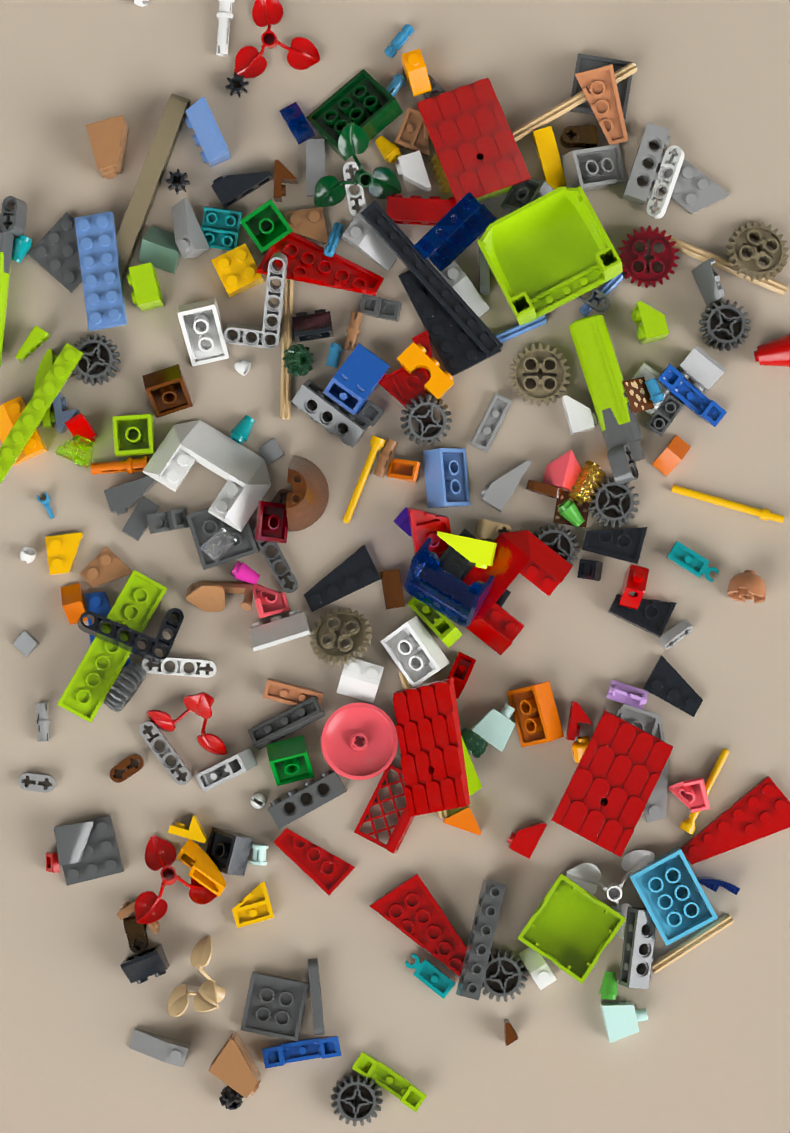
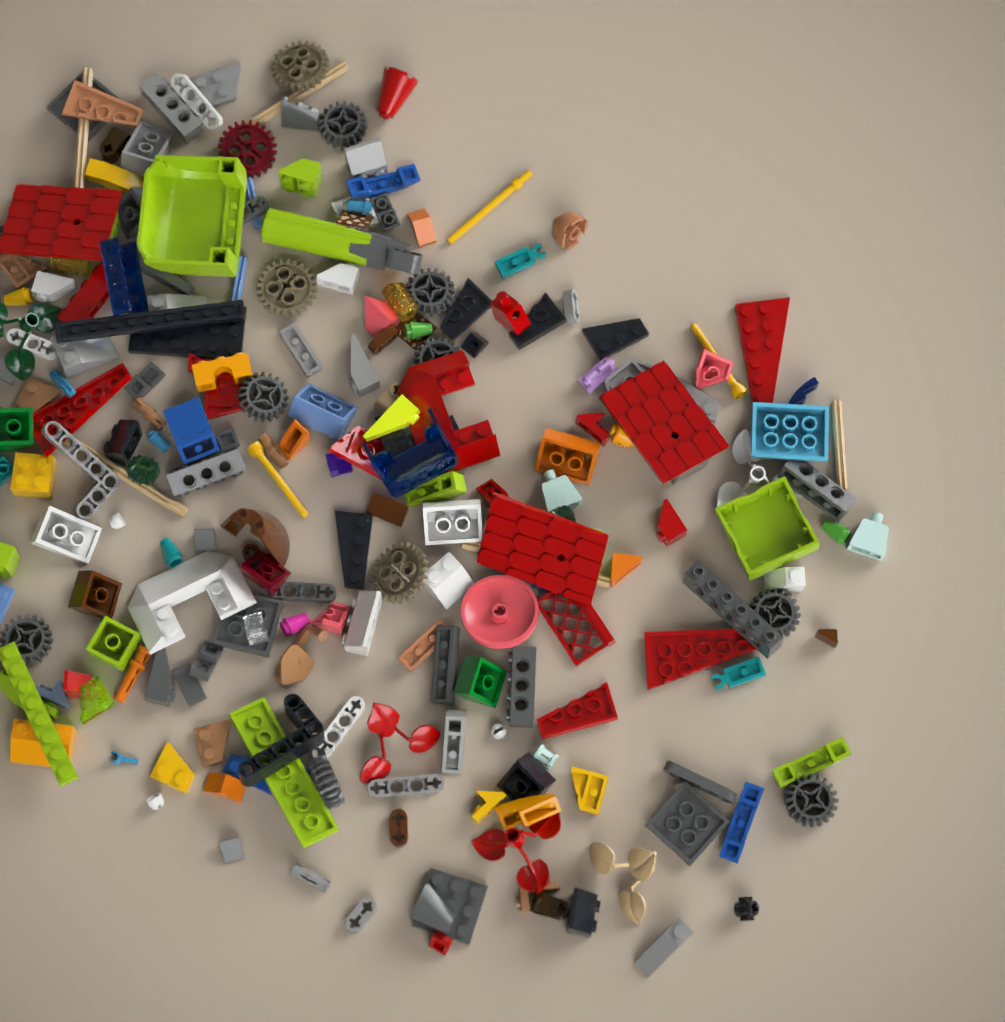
camera: 60 degrees left, 15 degrees down
medium nougat slope [208,1031,261,1099] -> none

